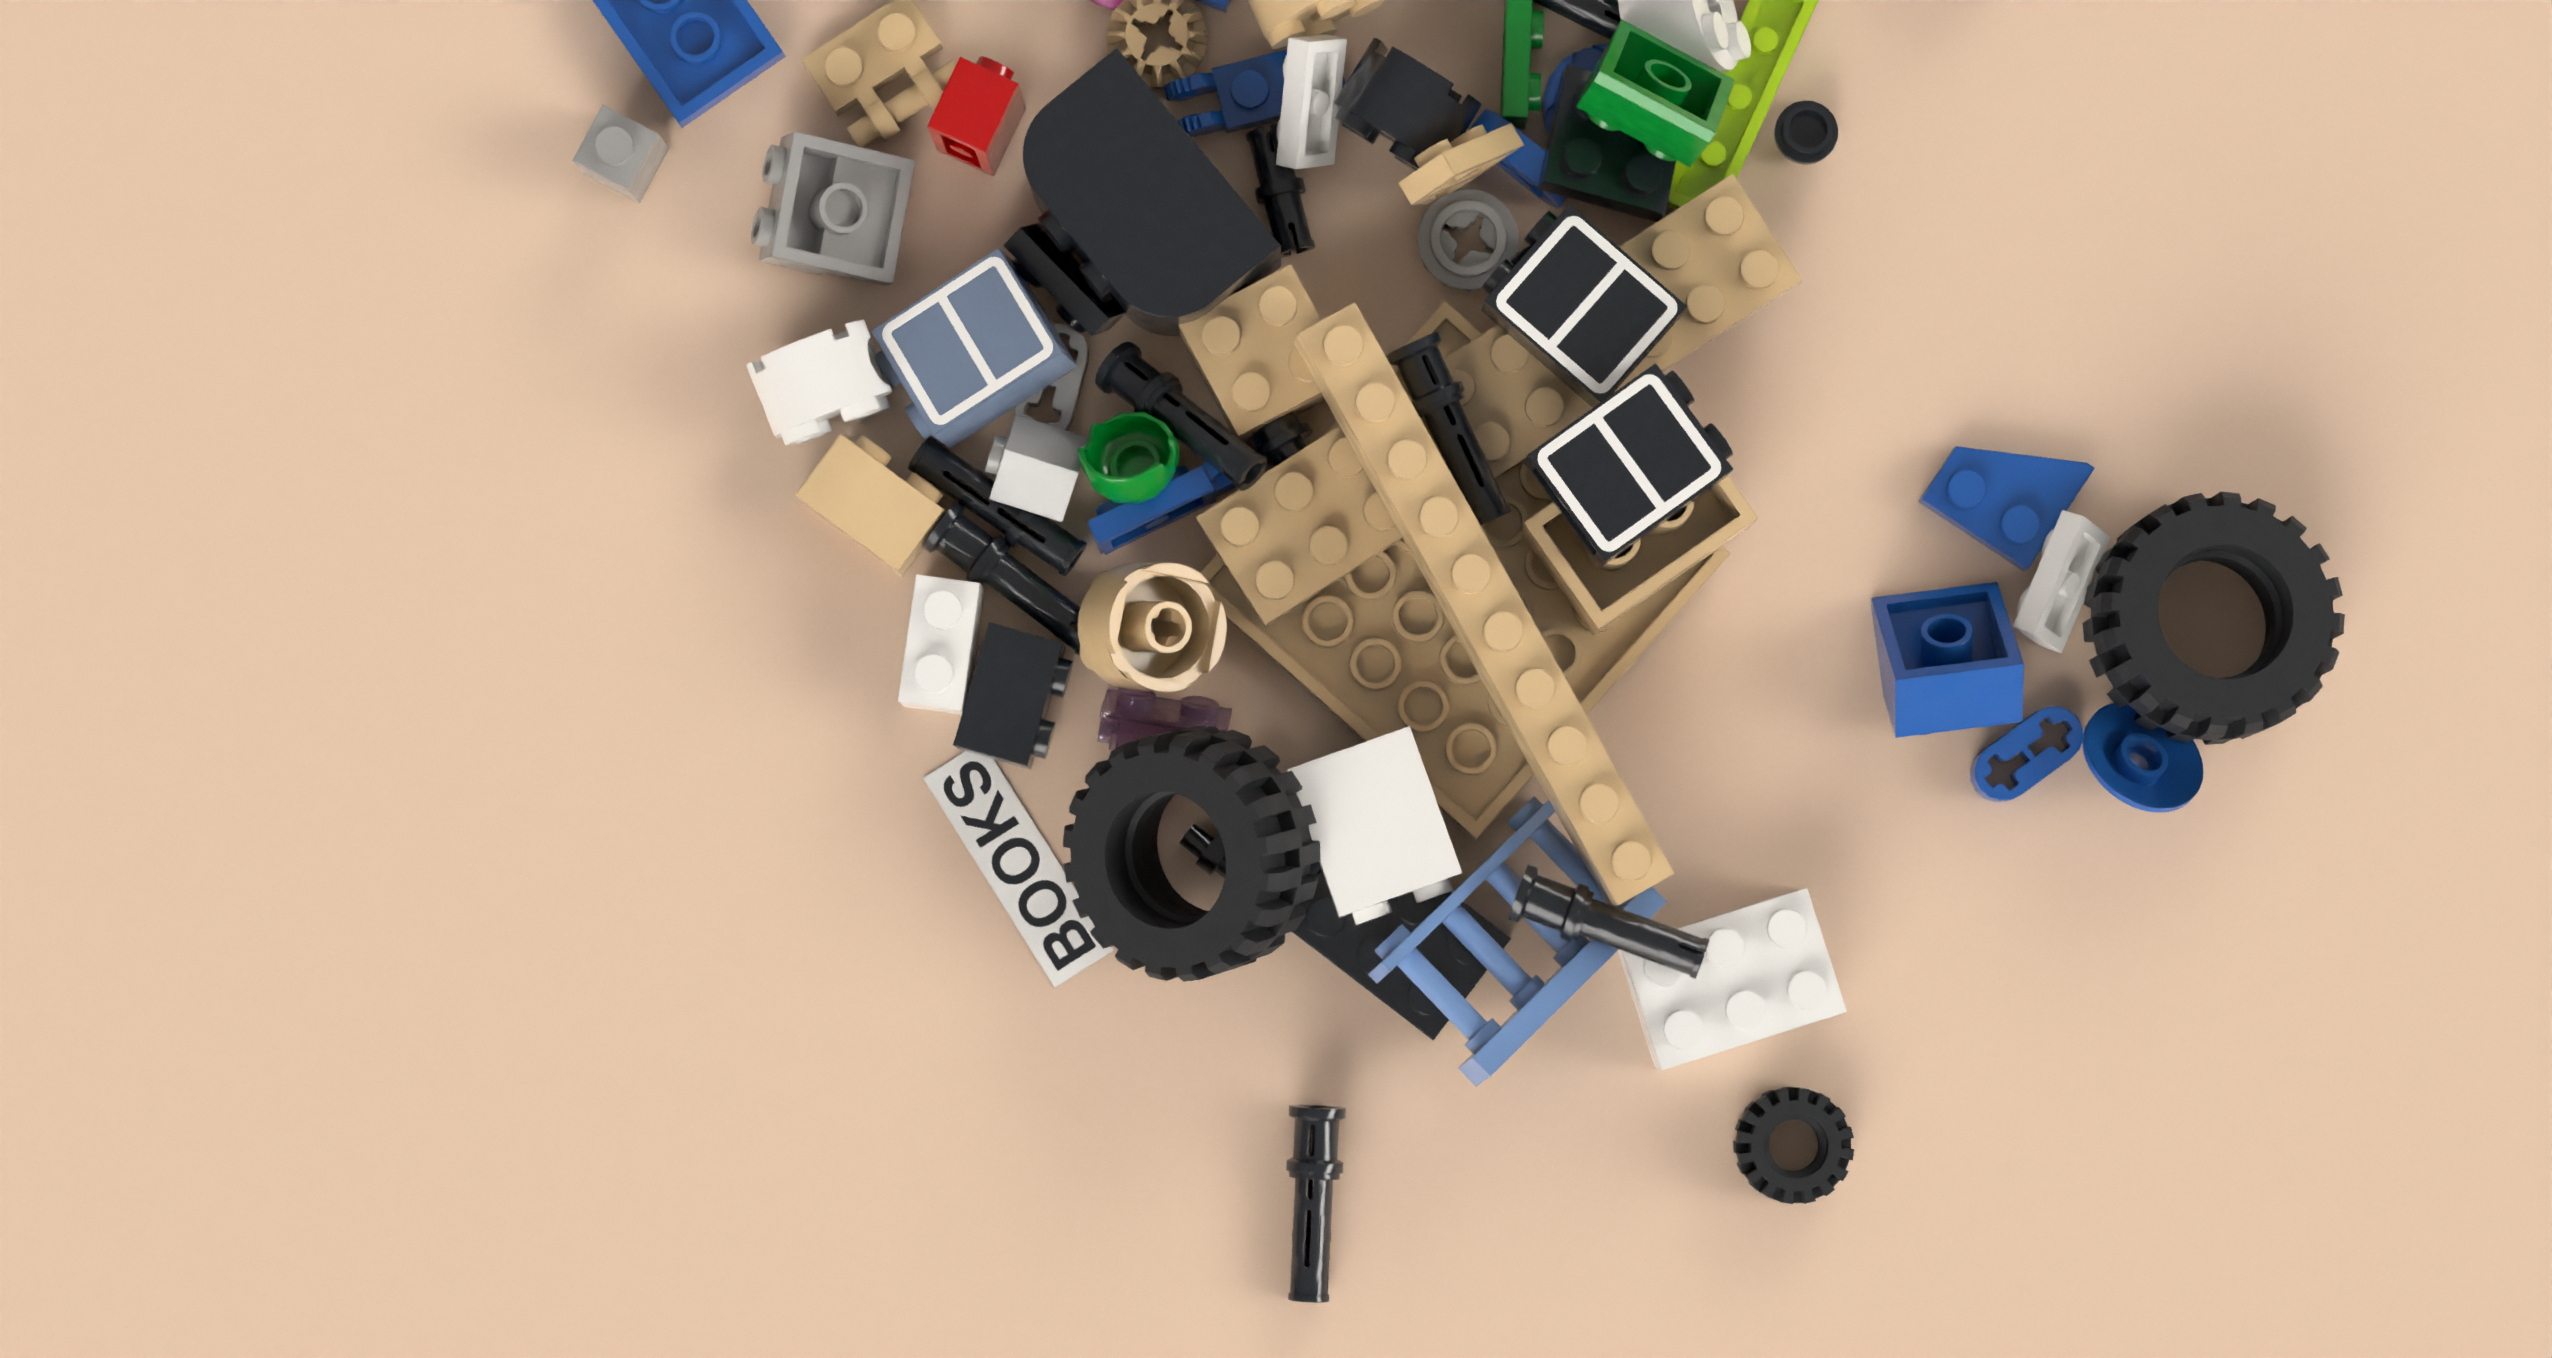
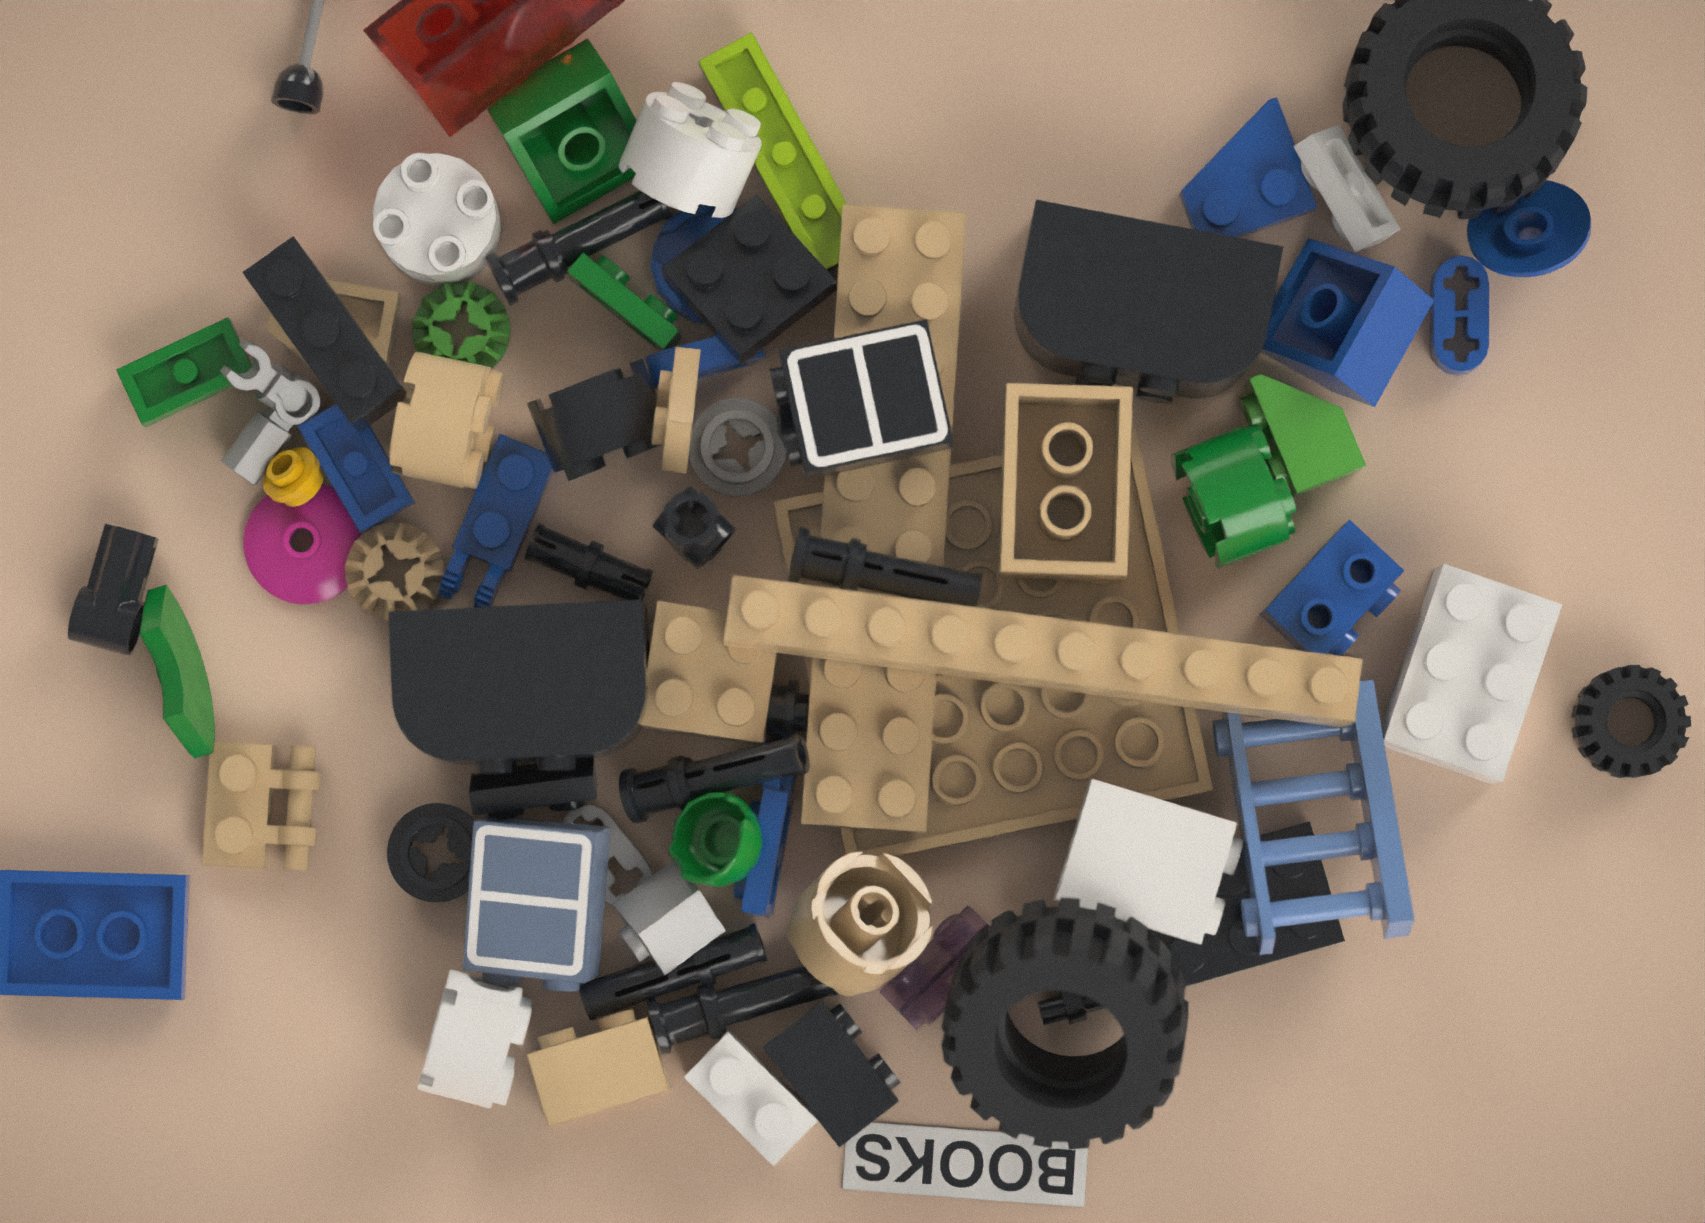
camera: 55 degrees left, 0 degrees up
light grey brick [572,105,669,203] -> none
light grey plate [751,131,915,286] -> none
red brick [927,56,1026,176] -> none
white plate [1276,34,1347,169] -> none
black pin [1286,1105,1346,1303] -> none
black pin [1508,865,1710,979] -> none
black brick [1524,363,1733,567] -> none
green slope [1576,19,1735,167] -> none
black plate [1774,101,1838,165] -> none
none -> black gear [387,803,474,903]
none -> black piece [652,486,736,570]
none -> black brick [1014,199,1283,404]
none -> green brick [1171,424,1296,569]
none -> bright green slope [1240,374,1366,498]
none -> blue brick [1259,520,1405,656]

